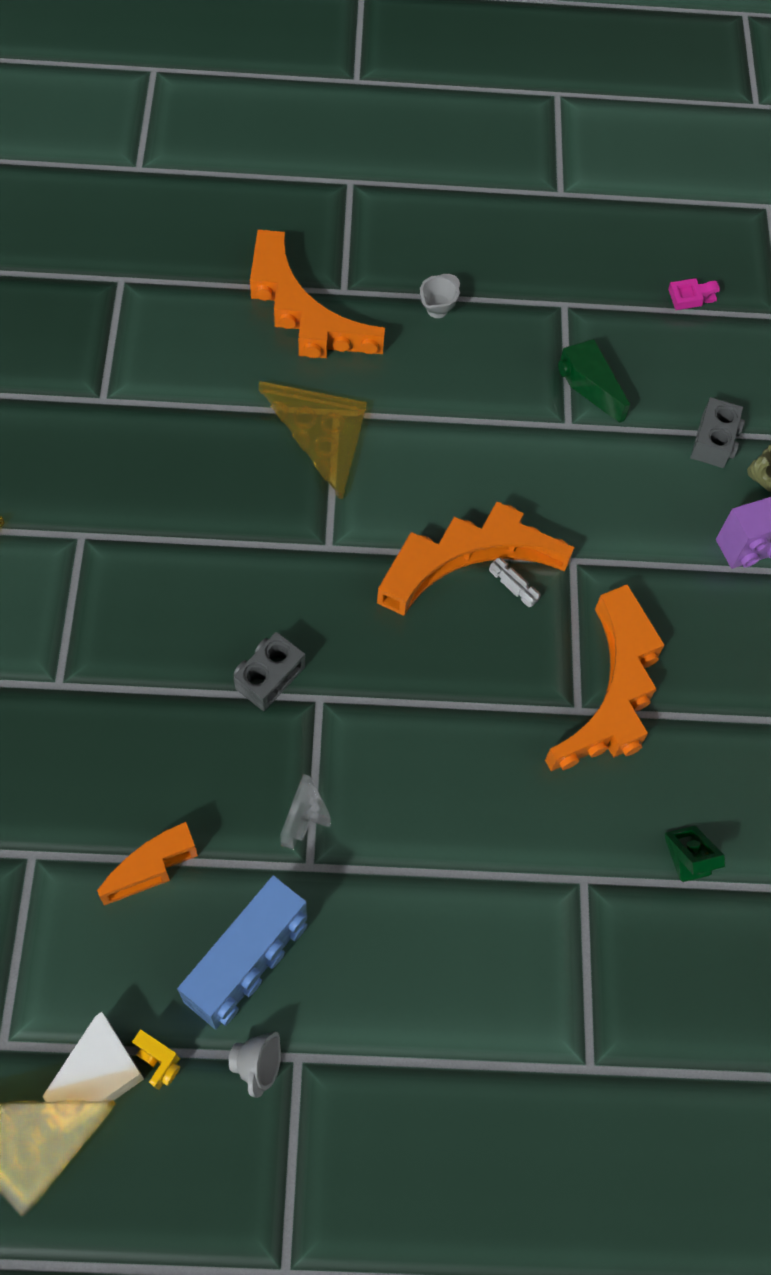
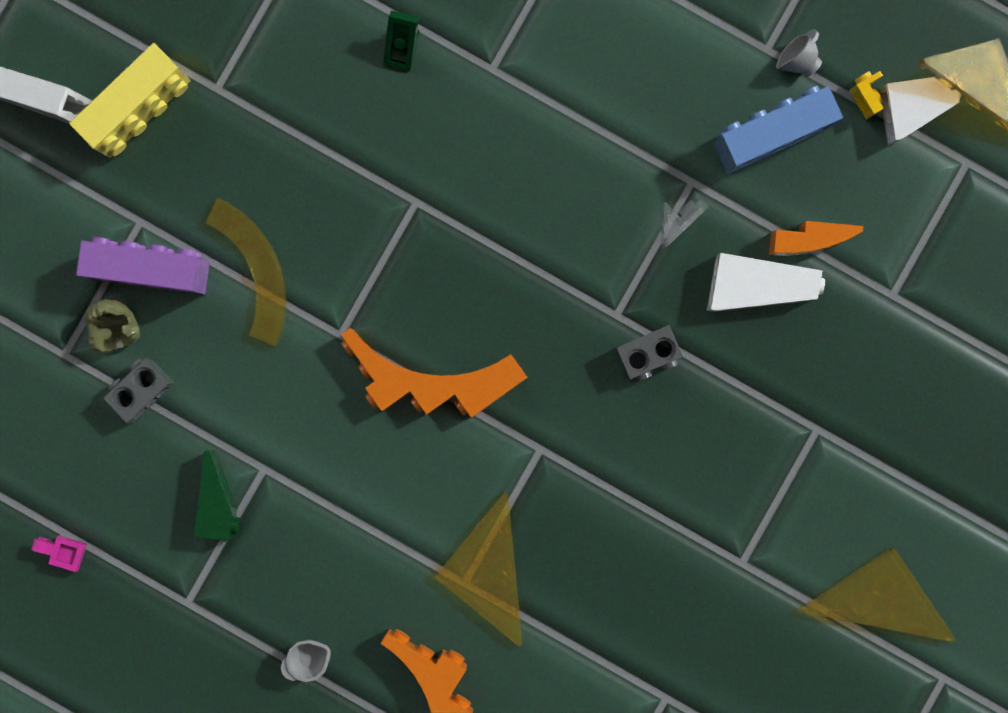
camera: 145 degrees left, 25 degrees up
light grey axle [489,558,541,607] -> none
orange arch [545,584,665,771] -> none
none -> clear yellow tile [206,197,286,347]
none -> white slope [707,253,825,312]

